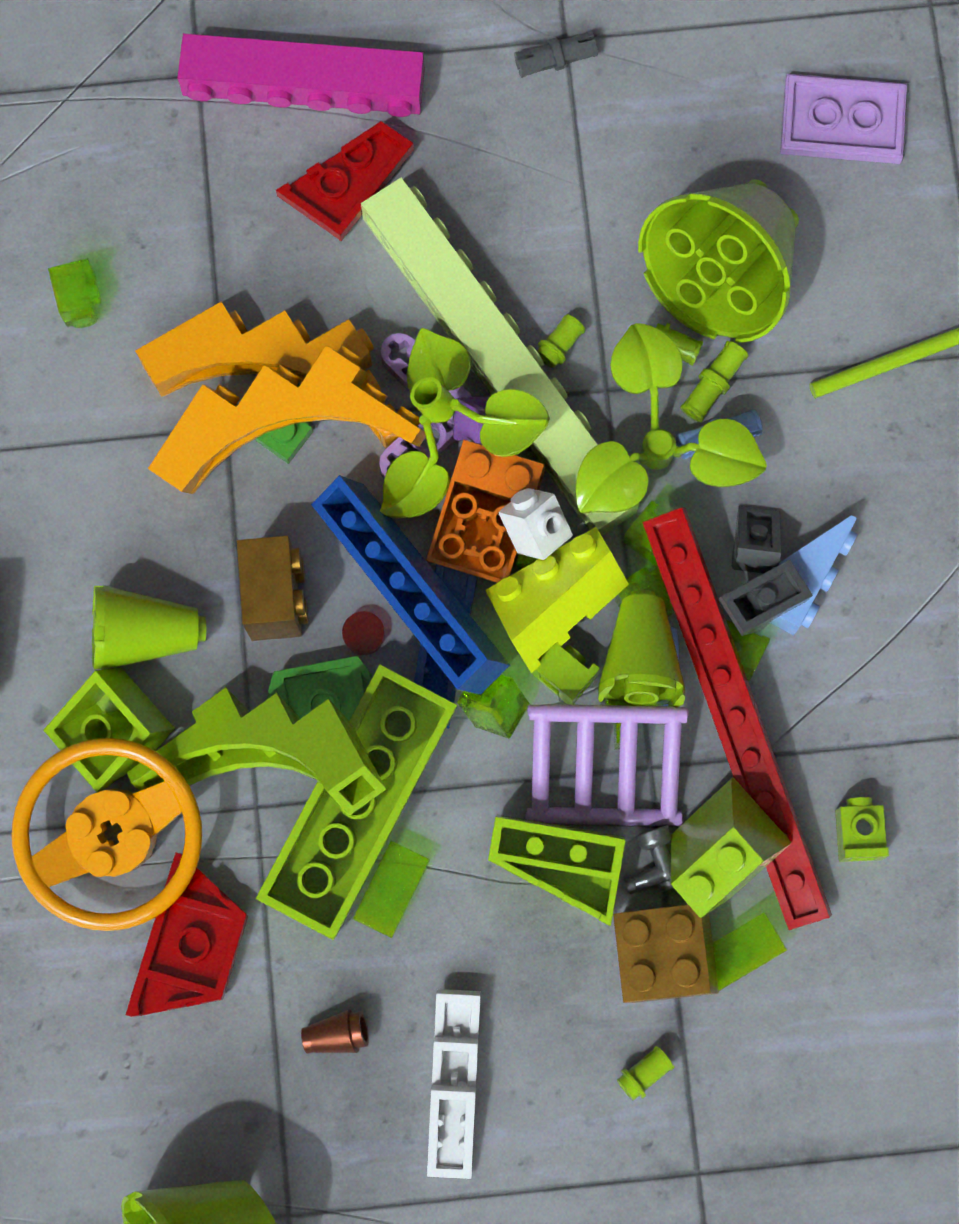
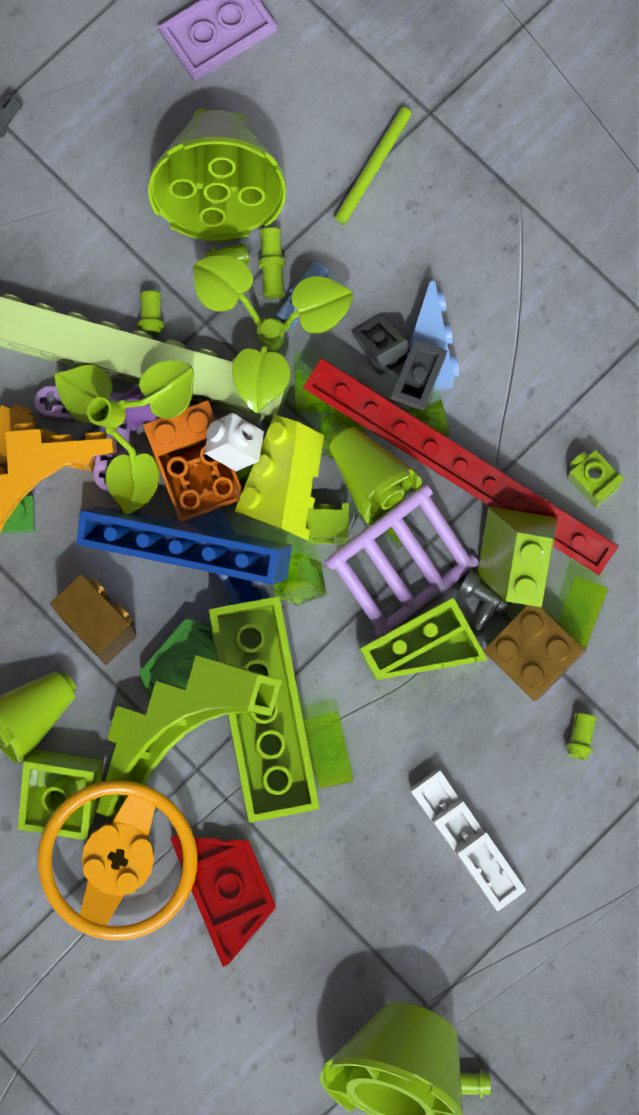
camera: 35 degrees left, 0 degrees up
copper cone [301,1009,369,1054] -> none
clear red tile [342,611,385,655] -> none

